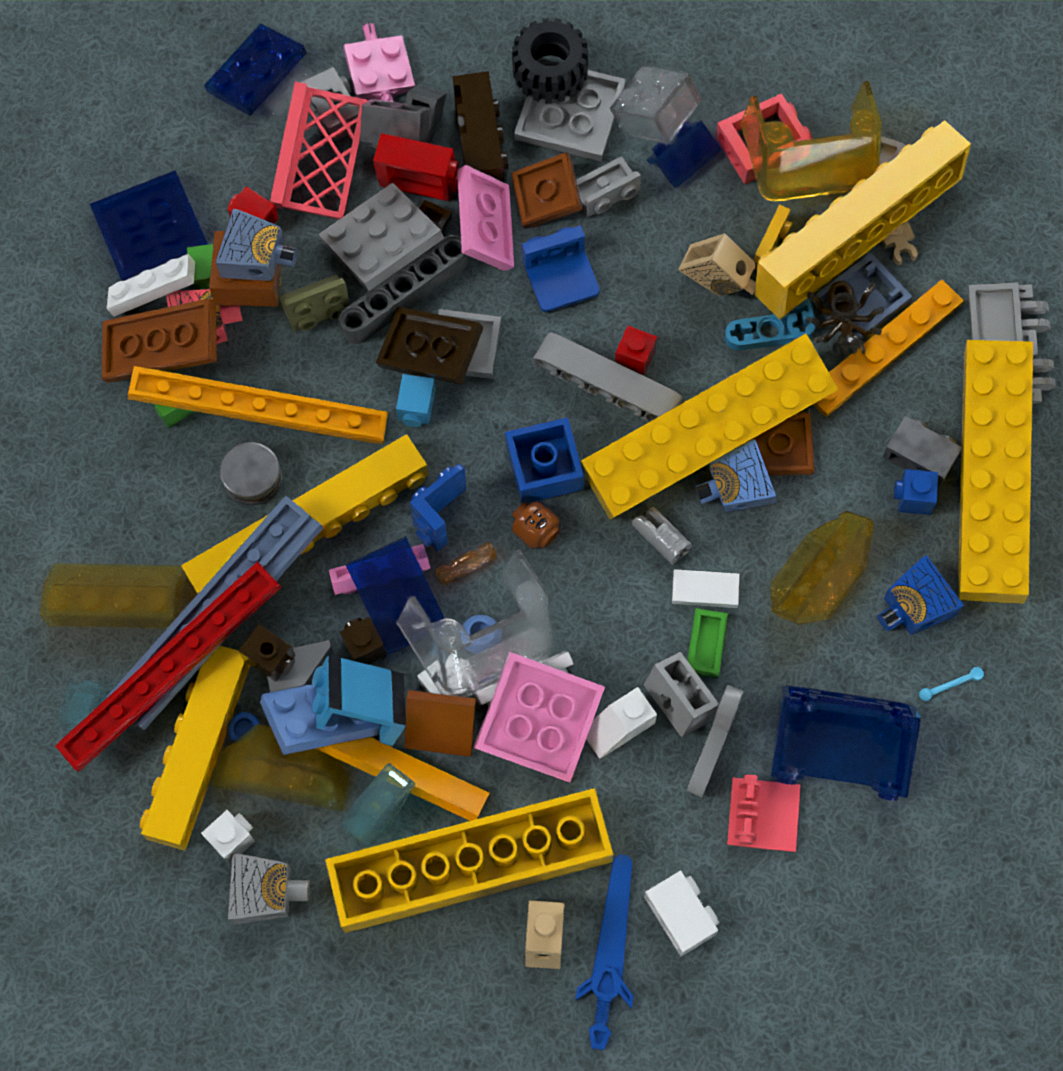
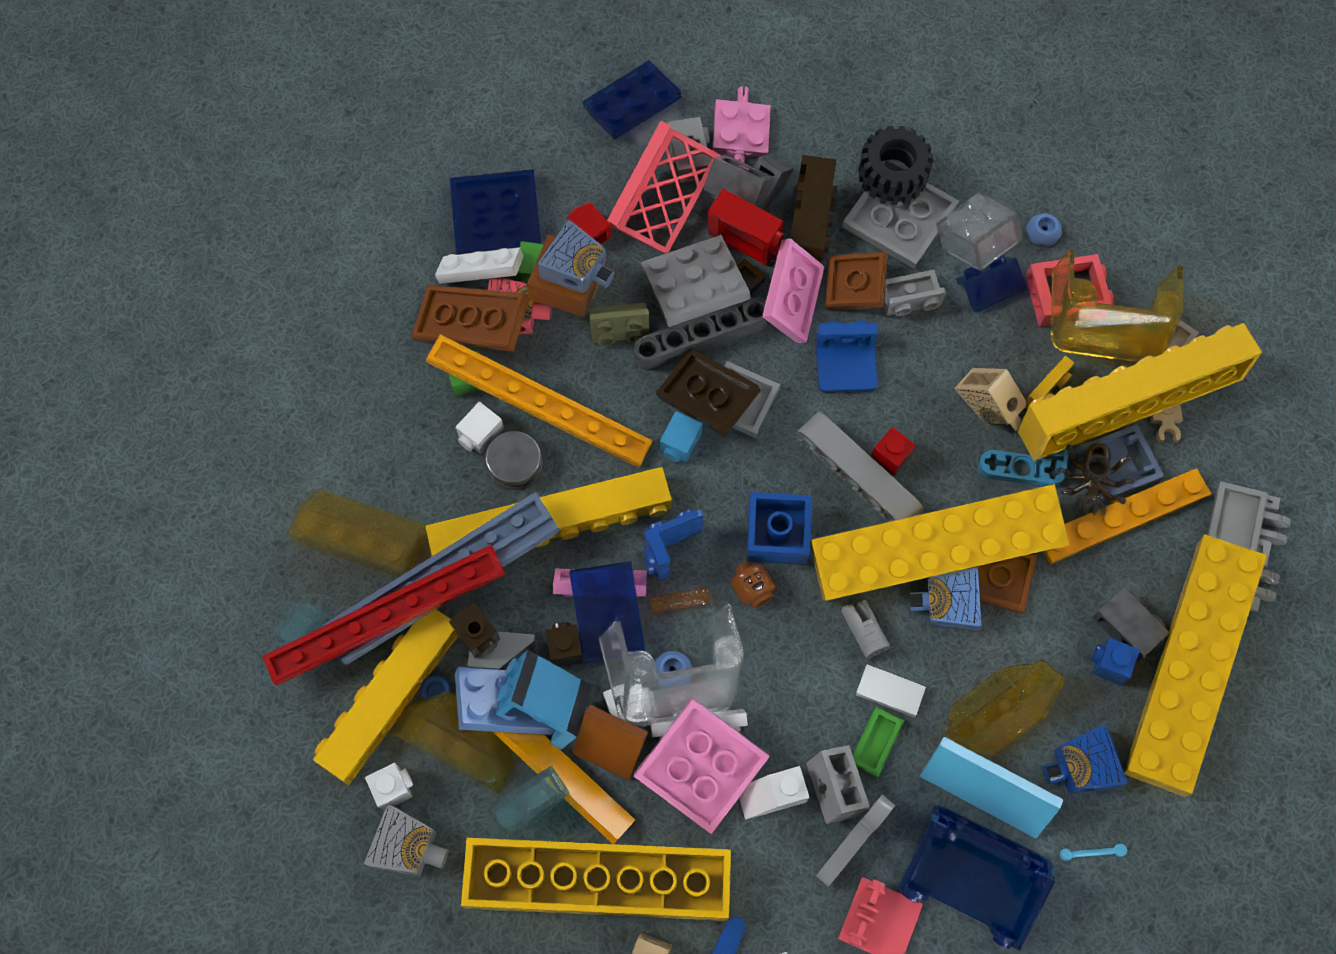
camera: 15 degrees right, 0 degrees up
none -> white brick [455,401,504,454]
none -> medium azure tile [920,737,1063,839]
none -> medium blue plate [1026,213,1062,247]

